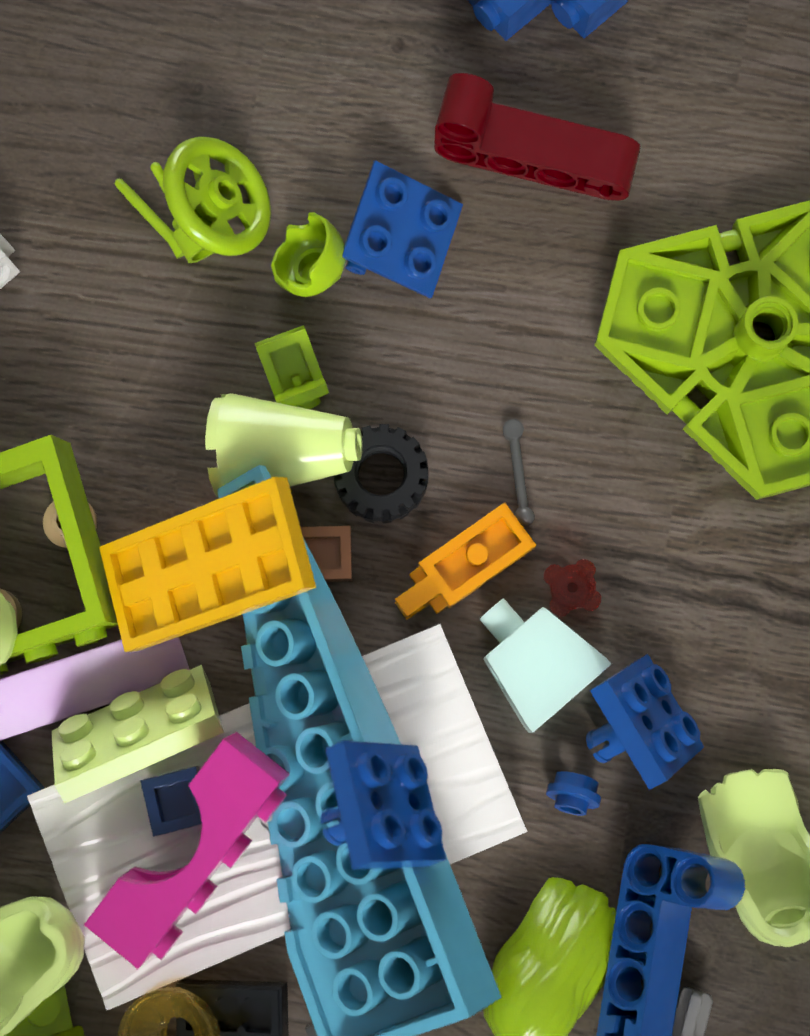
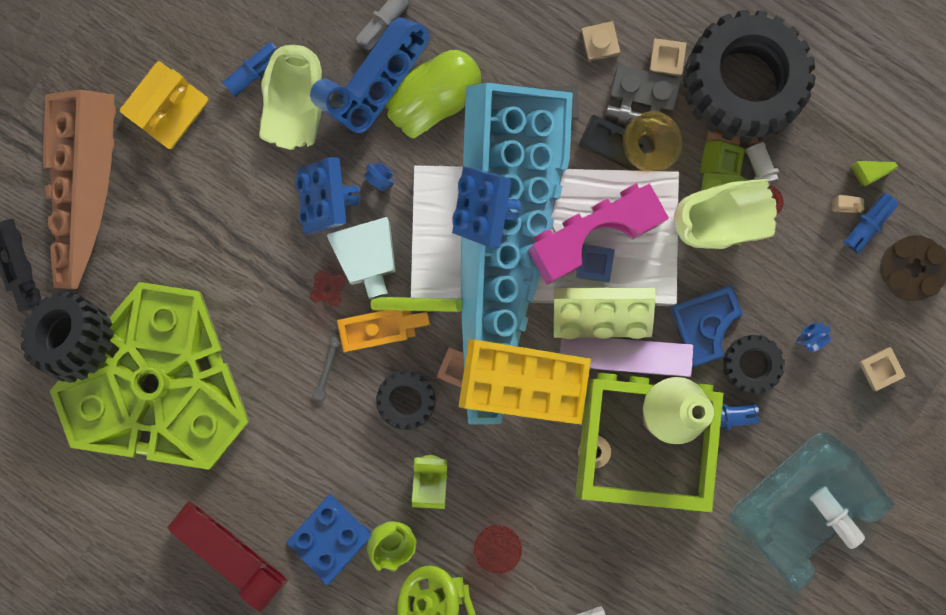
camera: 155 degrees left, 5 degrees up
yellowish green cone [205,393,362,497] -> none
none -> lime bar [371,297,463,312]
none -> clear red plate [474,524,522,574]

